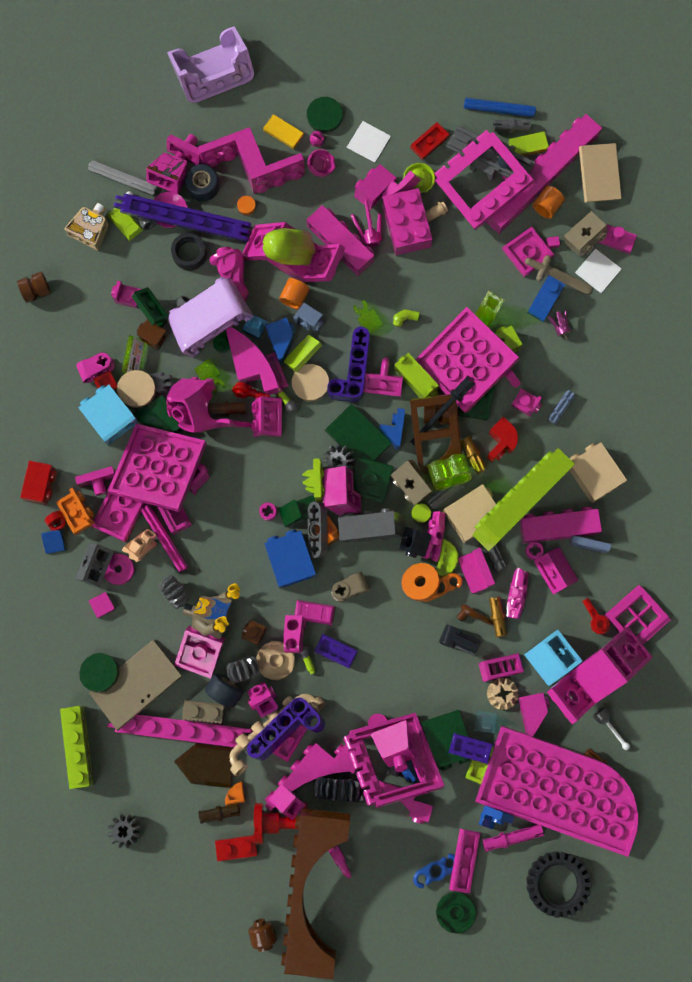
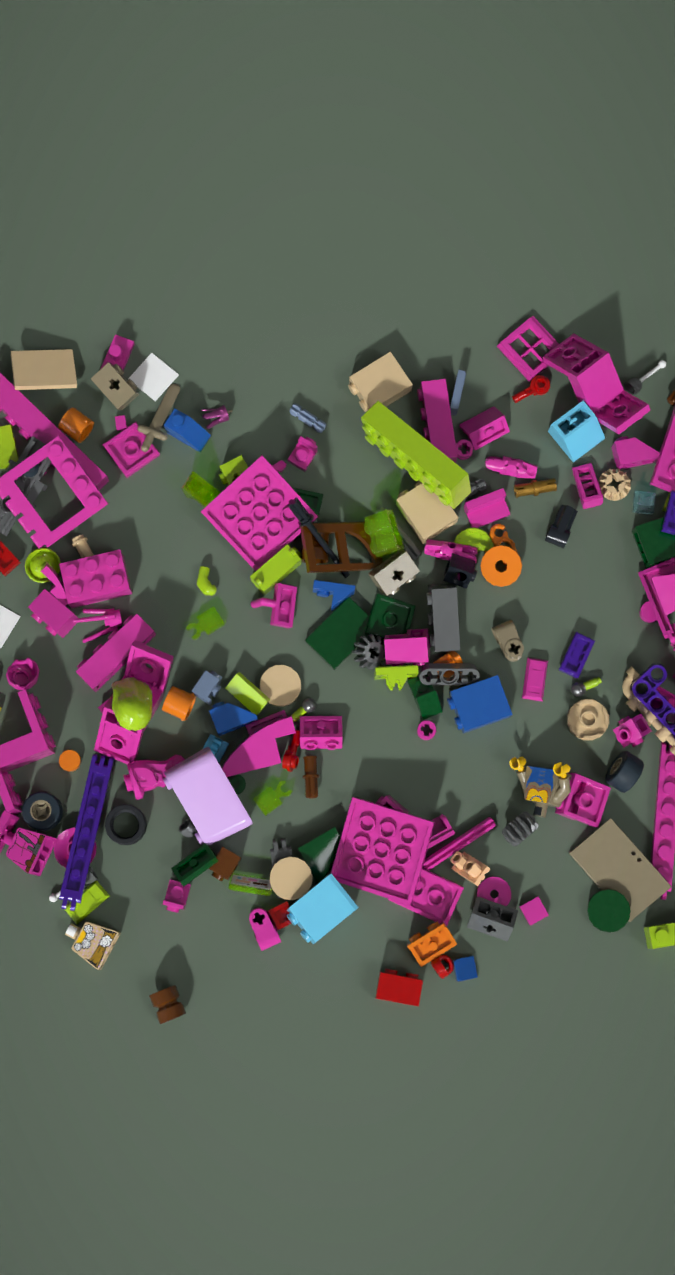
camera: 95 degrees left, 0 degrees up
dark pink tile [75,466,116,496] -> none
light grey axle [88,161,157,195] -> none
dark pink hips [166,377,252,433] -> none
dark tan brick [182,700,226,724] -> none
dark grey gear [226,656,260,683] -> none
reddish brown brick [241,620,267,646] -> none
dark pink leg [283,615,306,653] -> none
dark purple beam [327,326,370,402] -> none
lime tile [411,503,431,523] -> none
reddish brown bar [456,604,493,625] -> none
pearl gold axle [461,436,486,474] -> none
red brick [487,416,518,462] -> none

